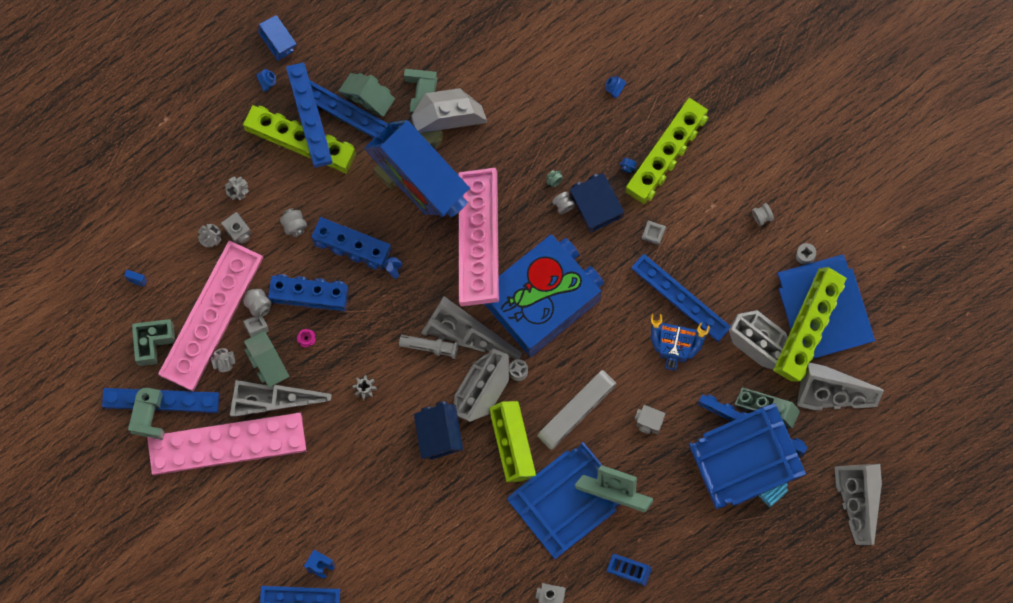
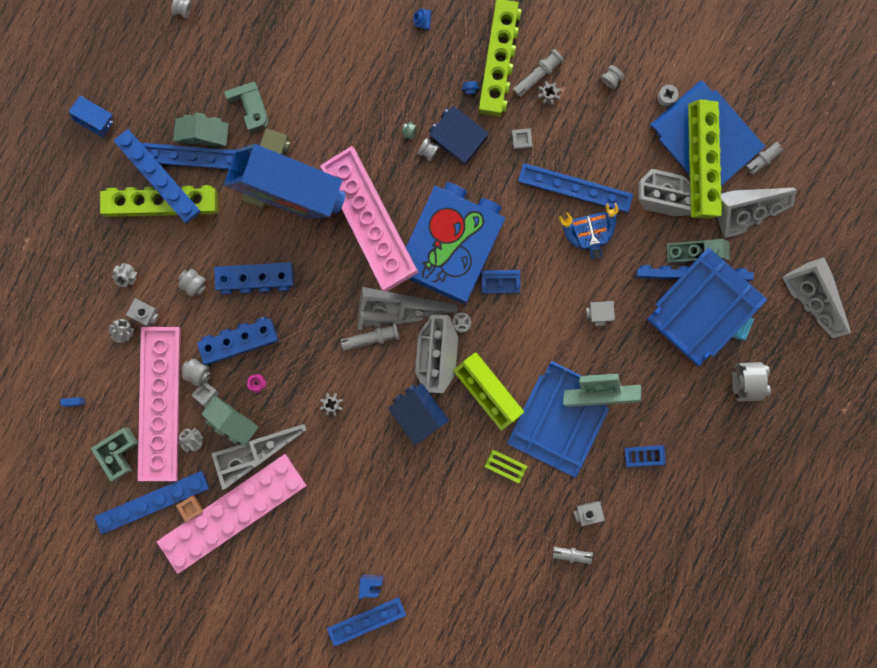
camera: 25 degrees left, 10 degrees up
sand green piece [128,388,165,440] -> none
blue plate [256,69,276,92] -> none
blue plate [383,257,402,279] -> none
light grey wedge [411,88,487,133] -> none
light grey beam [537,370,617,450] -> none
none -> nougat plate [176,495,203,522]
none -> blue hinge [481,270,520,294]
none -> lime tile [484,450,528,483]
none -> light grey pin [513,49,564,98]
none -> light grey gear [537,81,561,106]
none -> light grey brick [732,362,771,402]
none -> light grey pin [746,142,784,175]

